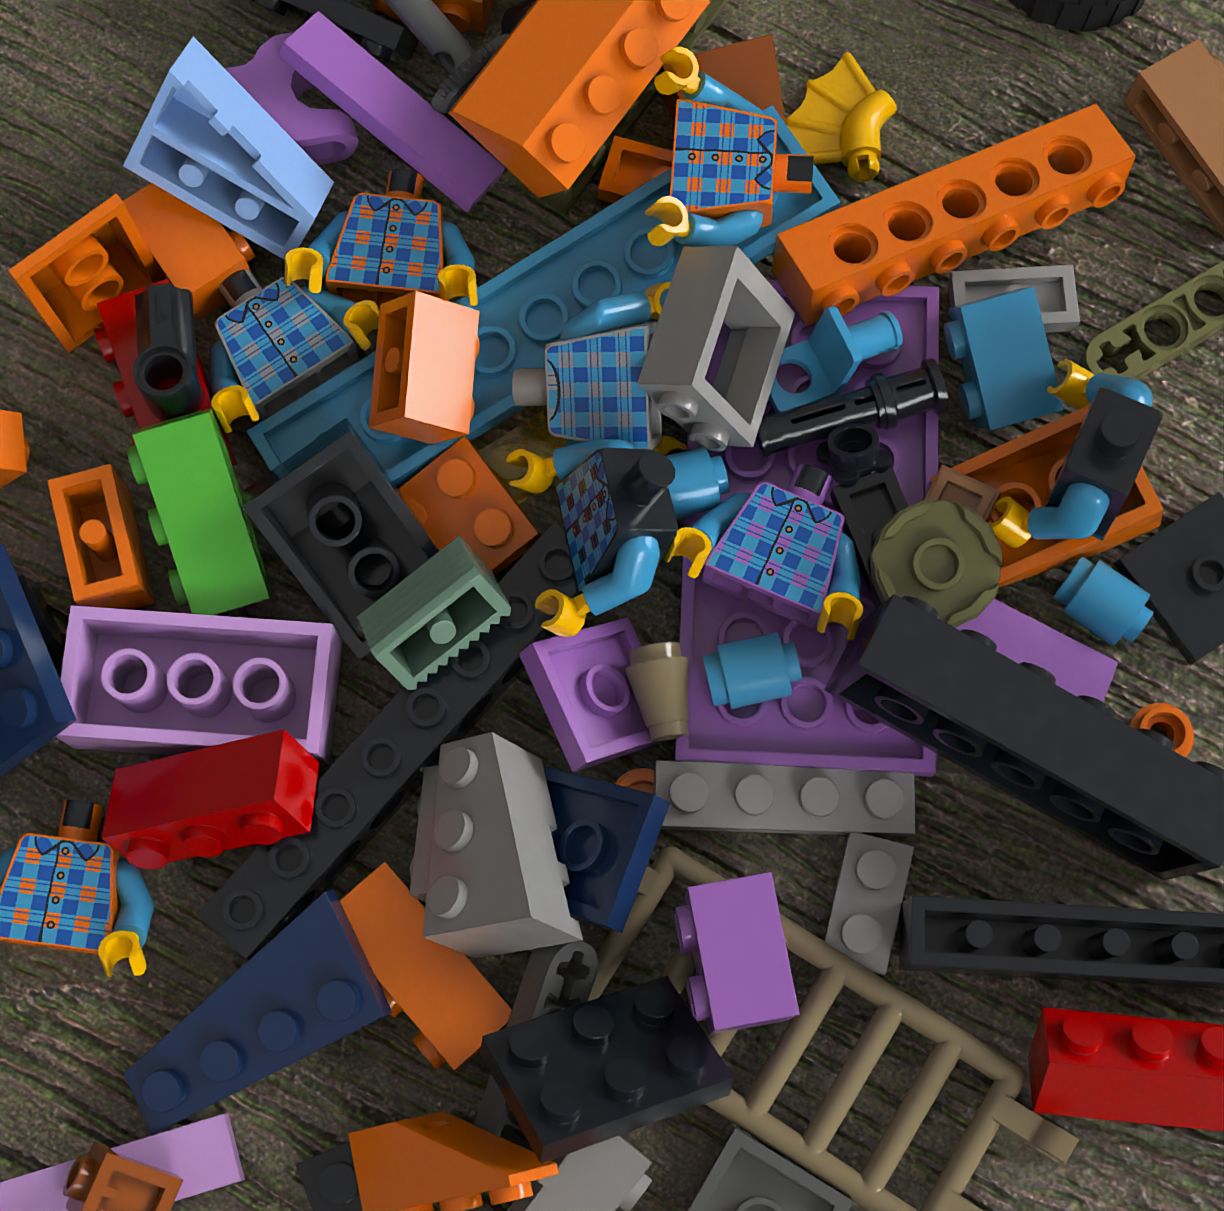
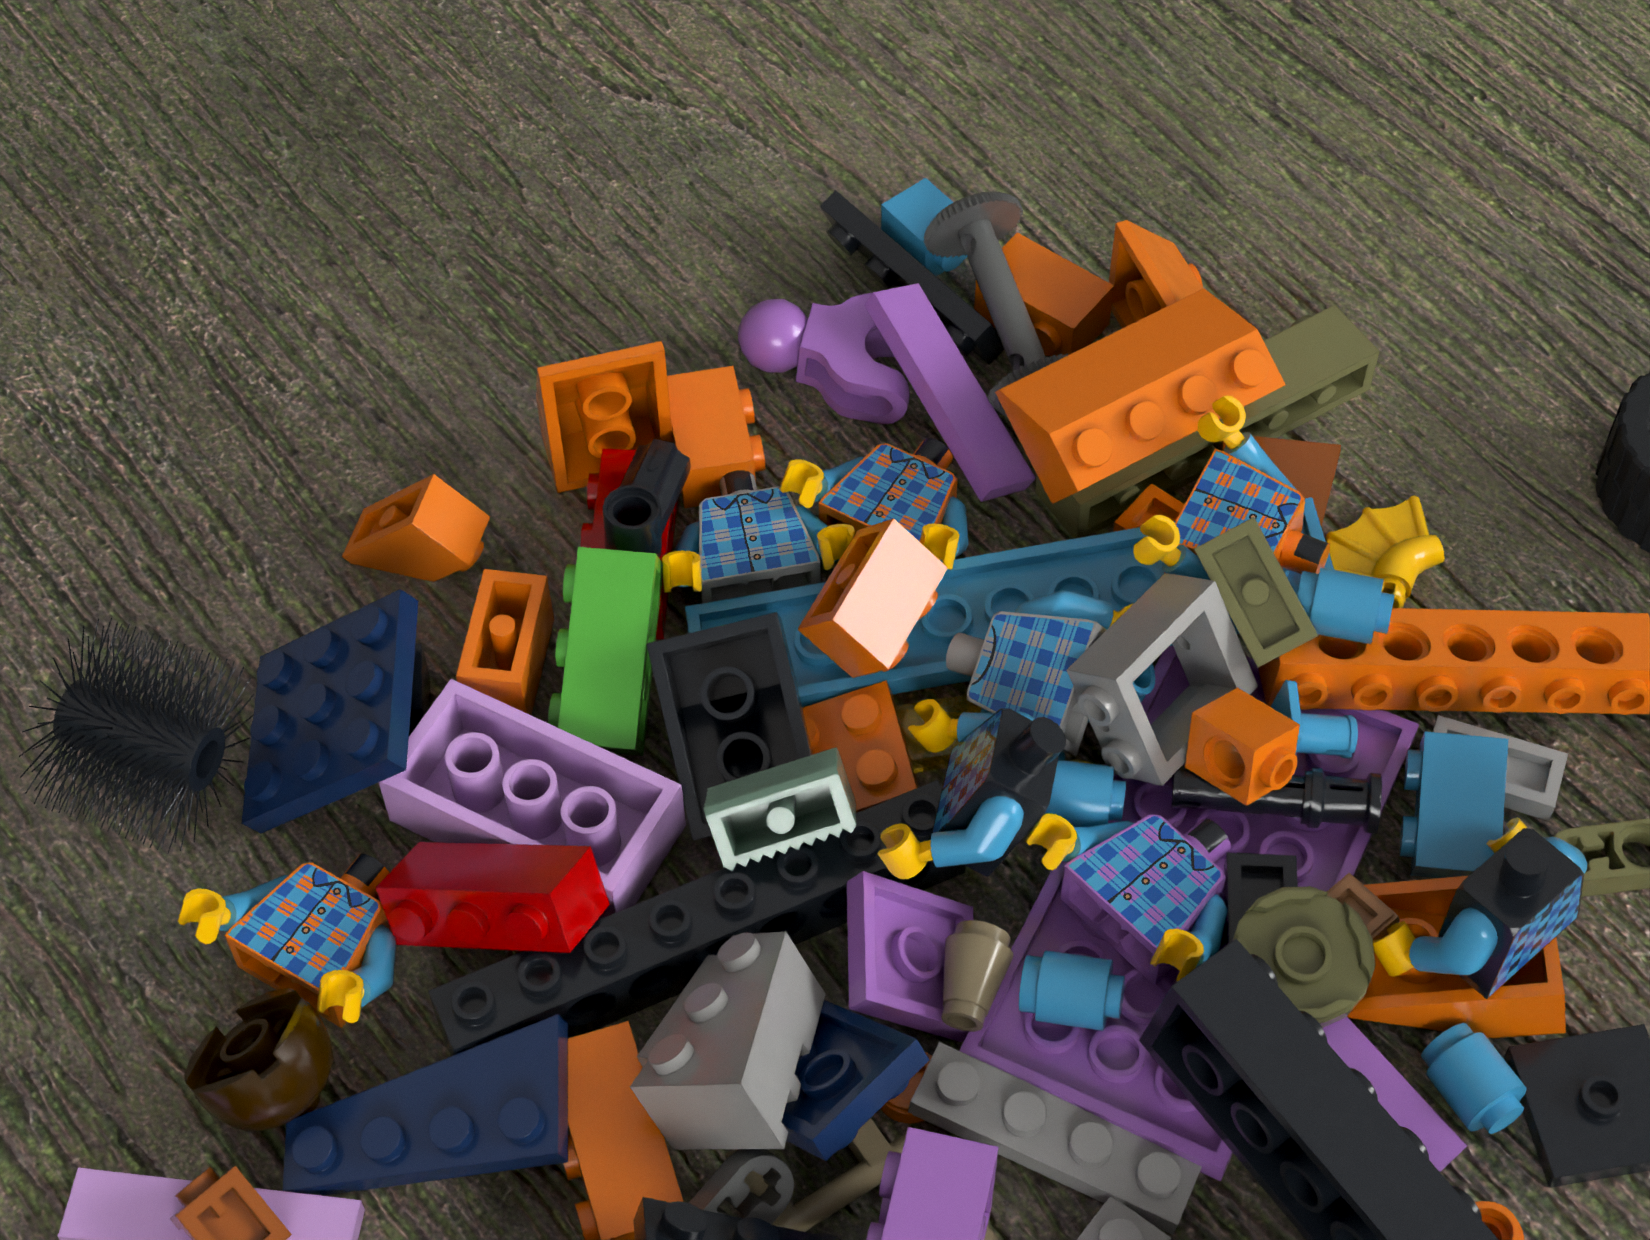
camera: 25 degrees right, 20 degrees down
light blue wedge [123,36,334,260] -> none
black plate [816,423,892,485] -> none
none -> dark brown cylinder [184,988,334,1132]
none -> orange brick [1185,687,1300,806]
none -> olive plate [1194,517,1319,667]
none -> dark azure brick [1297,567,1395,644]

